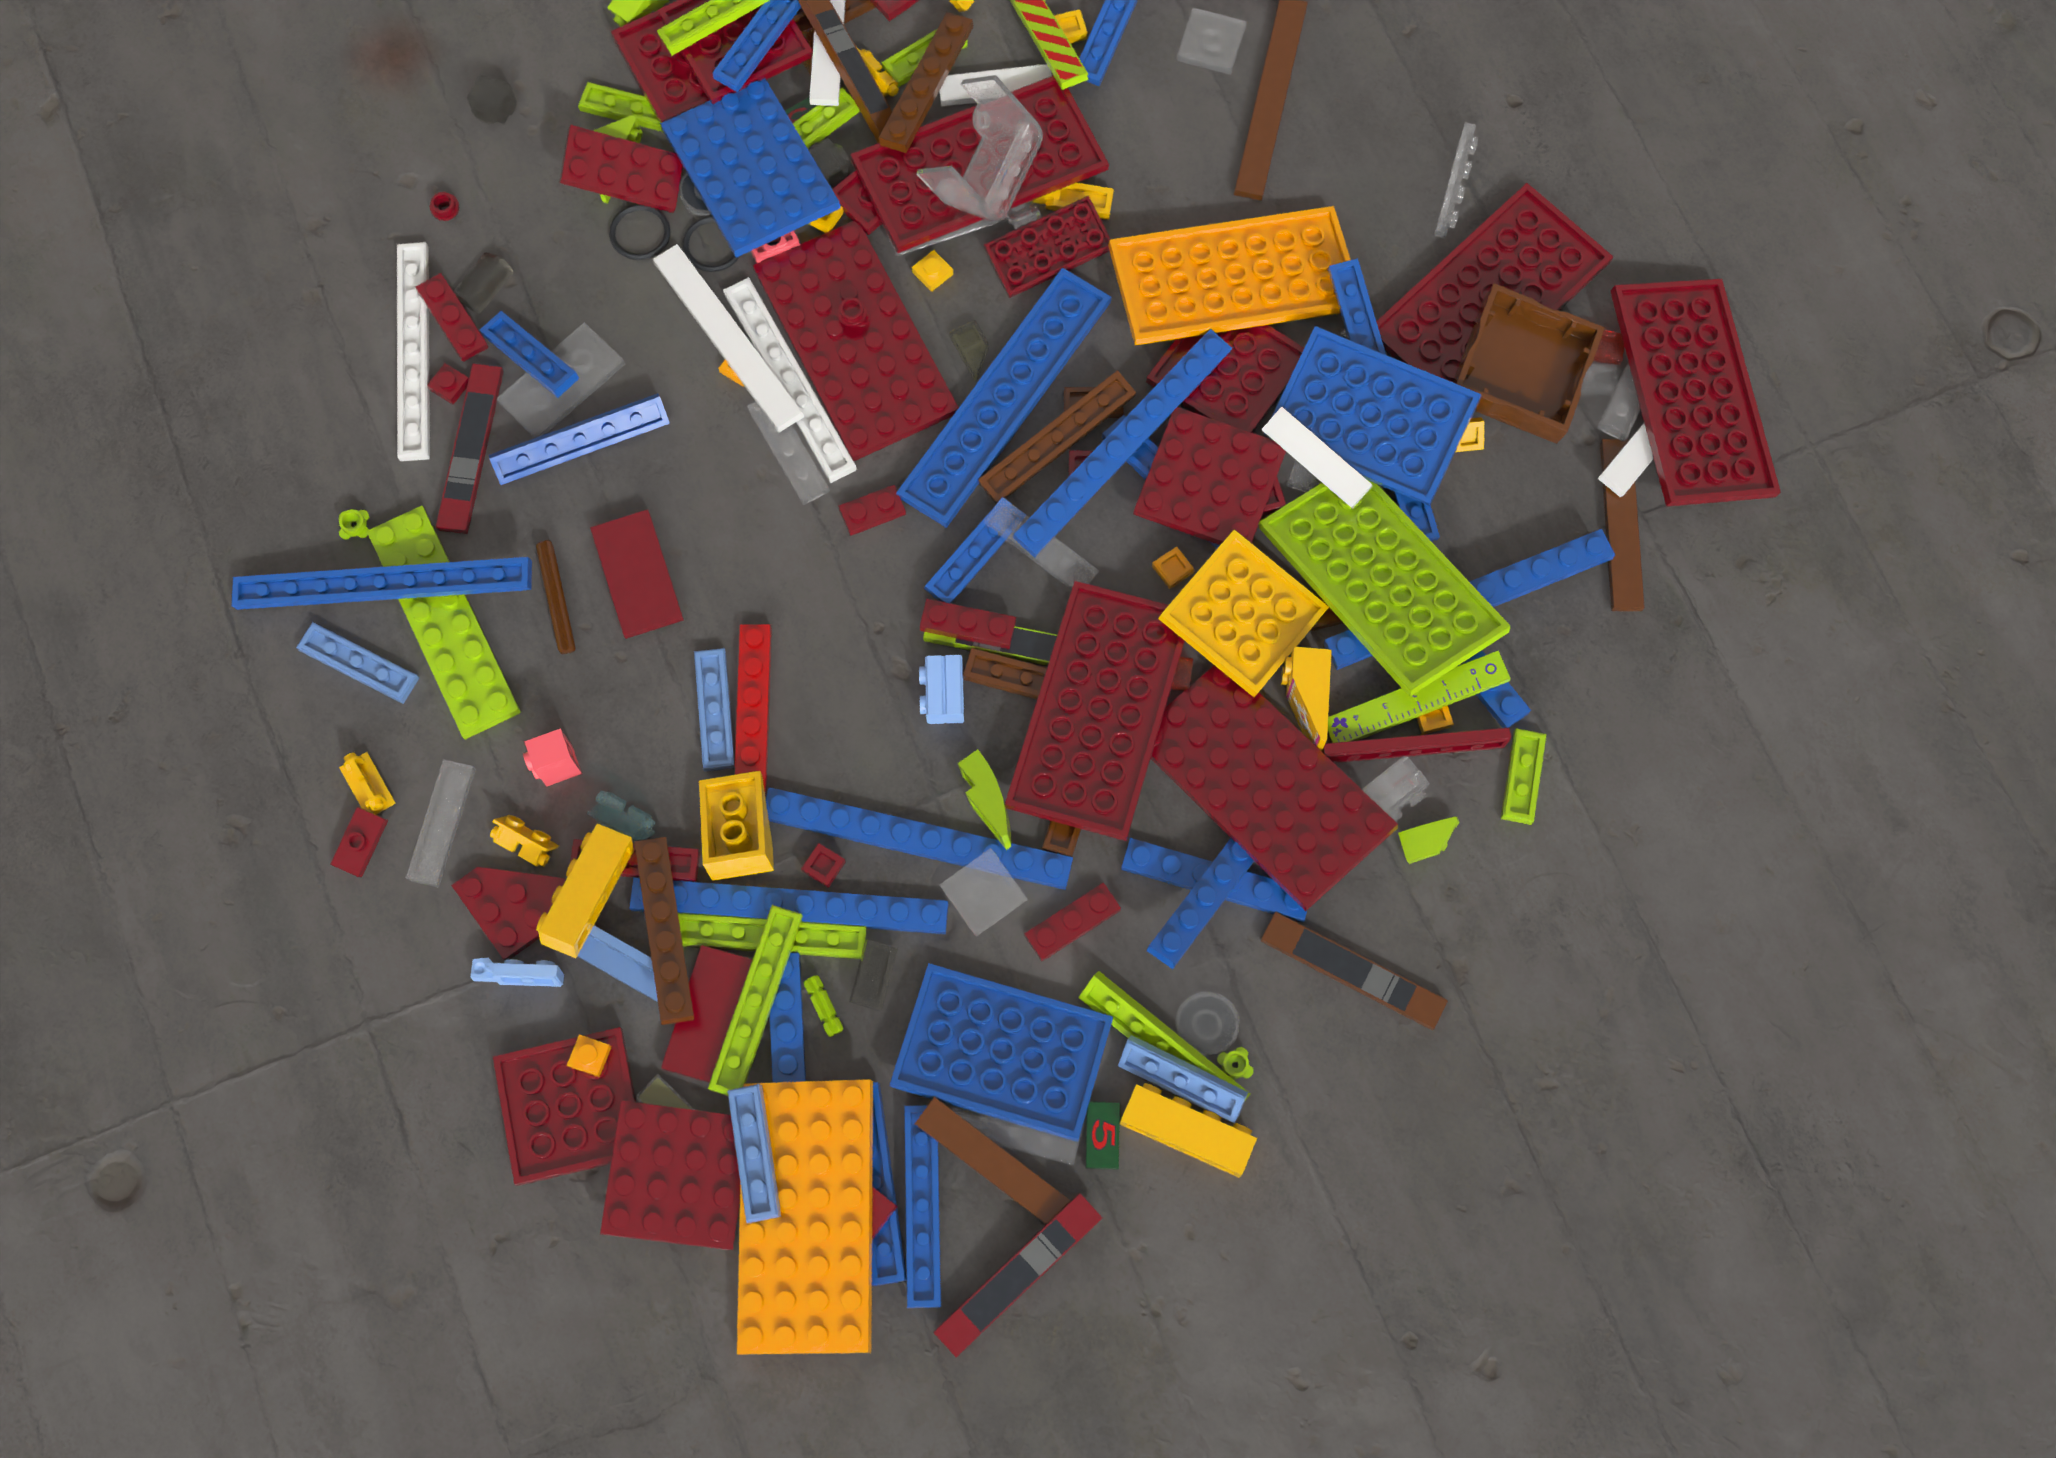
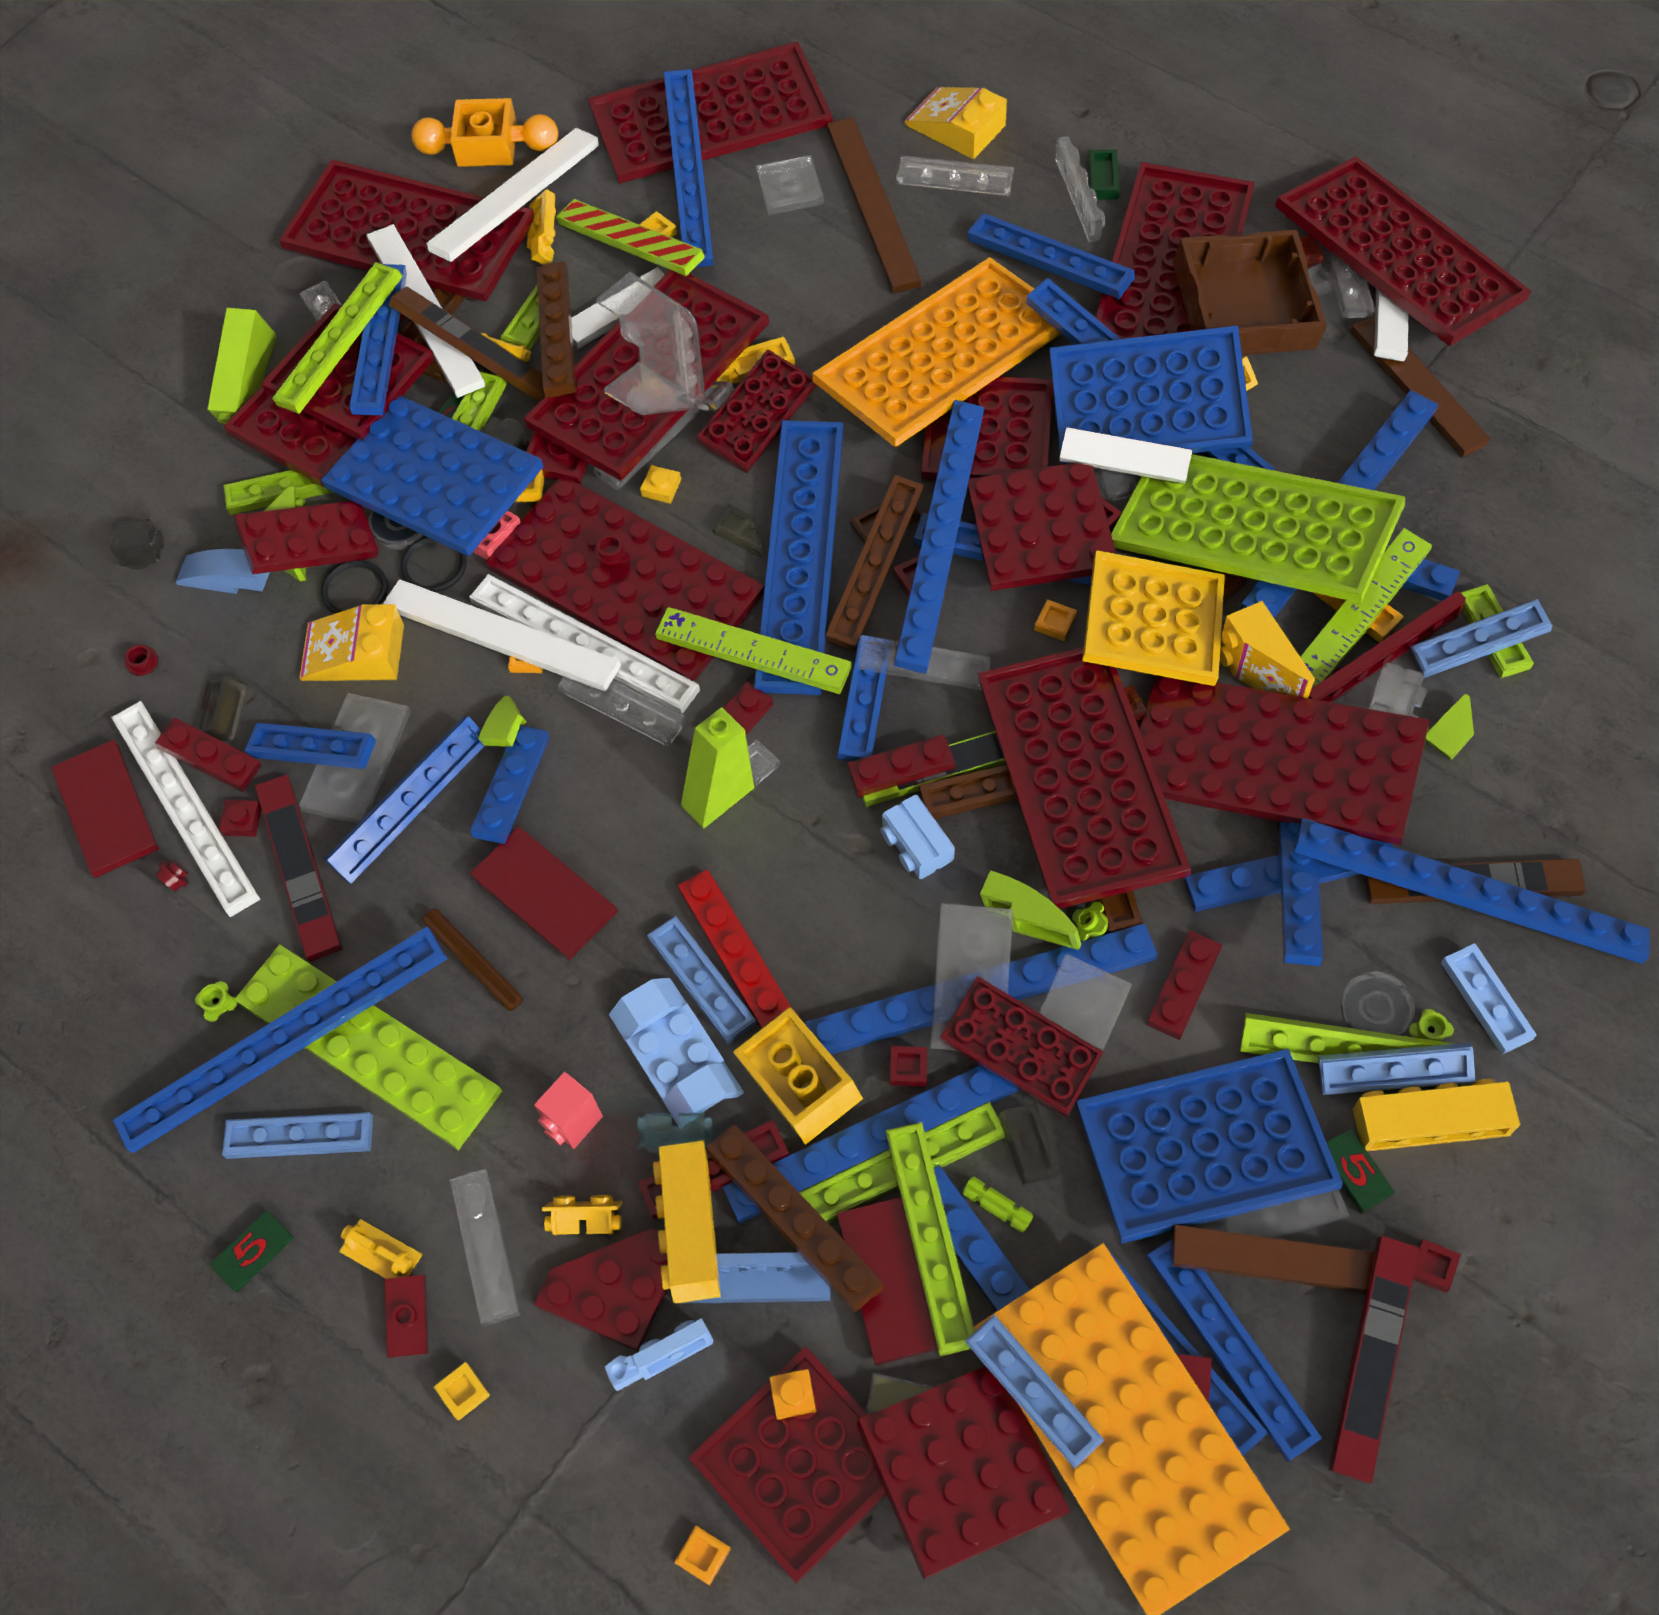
camera: 25 degrees left, 10 degrees down
none -> dark red tile [51,739,159,878]
none -> dark red plate [155,860,189,891]
none -> medium blue slope [176,549,270,594]
none -> dark green tile [209,1210,294,1293]
none -> yellow slope [299,604,404,681]
none -> yellow plate [434,1362,491,1421]
none -> blue plate [470,726,549,844]
none -> lime slope [478,696,527,747]
none -> light blue piece [609,978,744,1132]
none -> lime tile [656,607,852,694]
none -> light orange tile [674,1526,731,1586]
none -> lime slope [681,707,754,829]
none -> clear tile [748,739,780,786]
none -> clear tile [897,156,1014,196]
none -> yellow slope [905,87,1007,160]
none -> clear tile [930,903,1013,1051]
none -> dark red tile [939,976,1104,1117]
none -> blue plate [967,213,1135,299]
none -> lime plate [1072,902,1108,941]
none -> dark green tile [1088,149,1120,200]
none -> blue plate [1294,818,1650,964]
none -> medium blue tile [1410,599,1552,678]
none -> dark red plate [1413,1239,1461,1293]
none -> light blue plate [1441,943,1537,1055]

